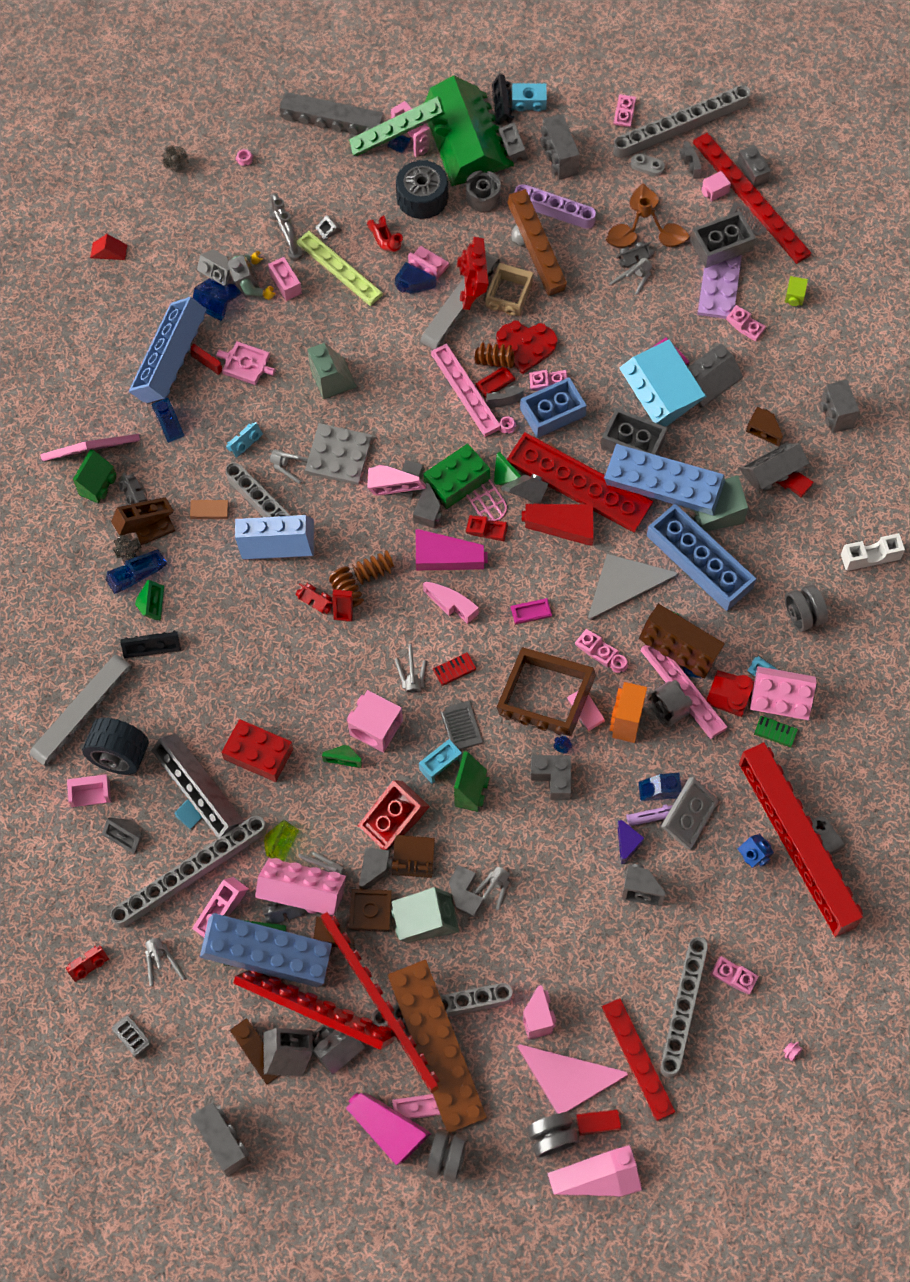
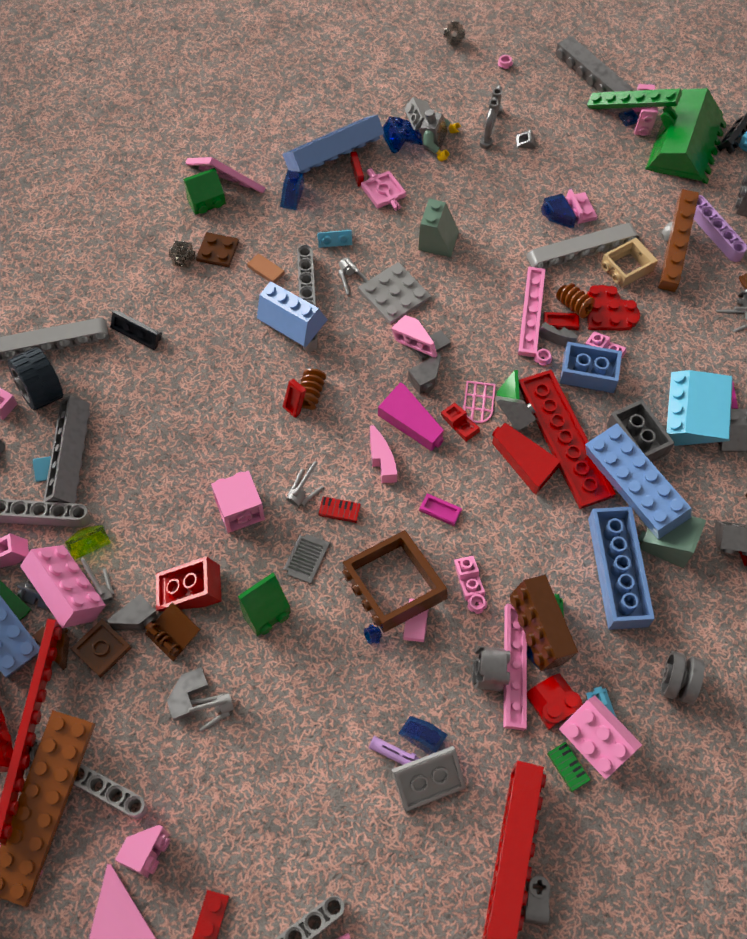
camera: 35 degrees right, 5 degrees down
red slope [90,234,128,260] -> none
clear blue slope [105,549,167,594] -> none
reddish brown slope [111,497,174,536] -> none
flat silver hinge [119,472,148,505] -> none
green slope [135,580,164,620] -> none
red brick [221,719,294,782] -> none
bright pink panel [268,257,302,301] -> none
red hinge [295,582,333,614] -> none
yellowish green tile [297,231,383,306] -> none
green slope [322,745,362,768] -> none
dark orange piece [352,550,394,585] -> none
red piece [367,215,403,252] -> none
slope [391,887,459,943] -> none
black wheel [396,160,448,219] -> none
medium azure panel [419,739,462,784] -> none
green brick [423,443,491,509] -> none
red bracket [457,237,488,310] -> none
flat silver brick [466,171,501,213] -> none
flat silver hinge [499,122,528,163] -> none
flat silver brick [531,755,571,800] -> none
light grey tile [588,554,677,620] -> none
orange brick [609,682,647,743] -> none
dark purple slope [617,820,644,864] -> none
flat silver slope [622,864,665,907] -> none
blue brick [738,834,775,868] -> none

